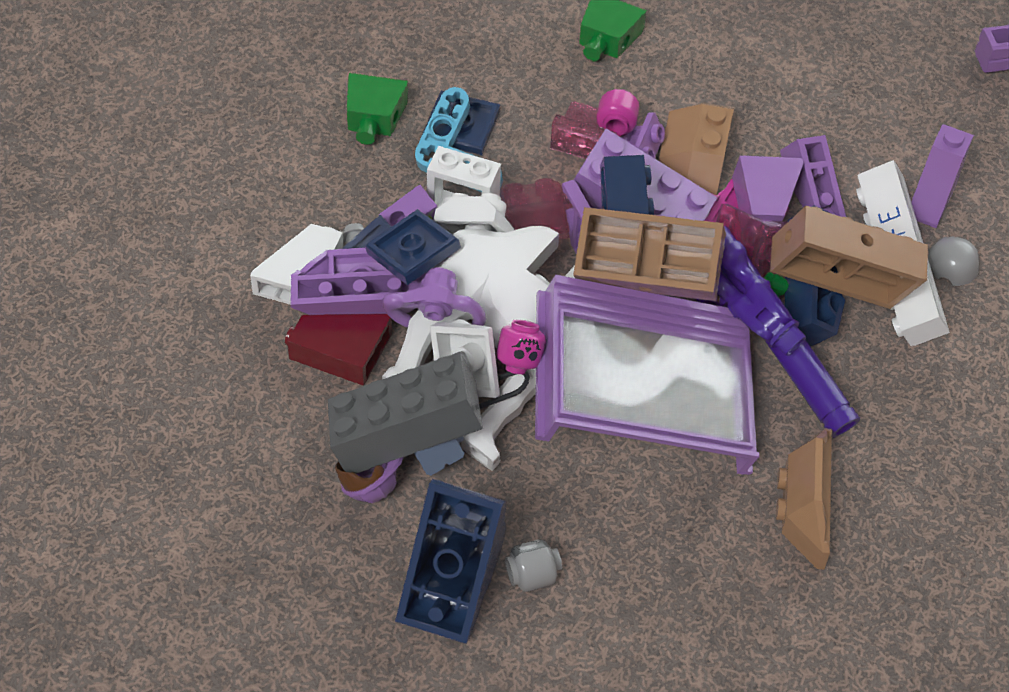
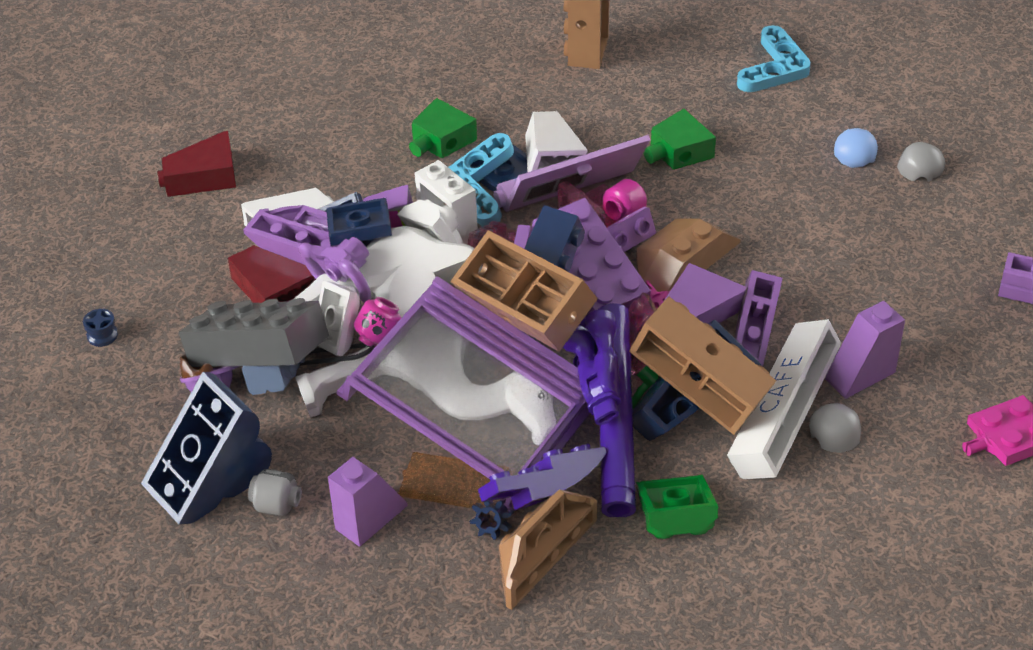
camera: 35 degrees right, 10 degrees down
none -> dark blue wheel [83,309,118,347]
none -> dark red slope [157,131,236,197]
none -> medium lavender slope [328,457,408,547]
none -> clear orange piece [398,452,509,512]
none -> dark blue gear [469,498,515,540]
none -> slope [478,444,606,510]
none -> lavender door [493,135,650,212]
none -> white slope [525,111,588,172]
none -> green slope [636,475,718,539]

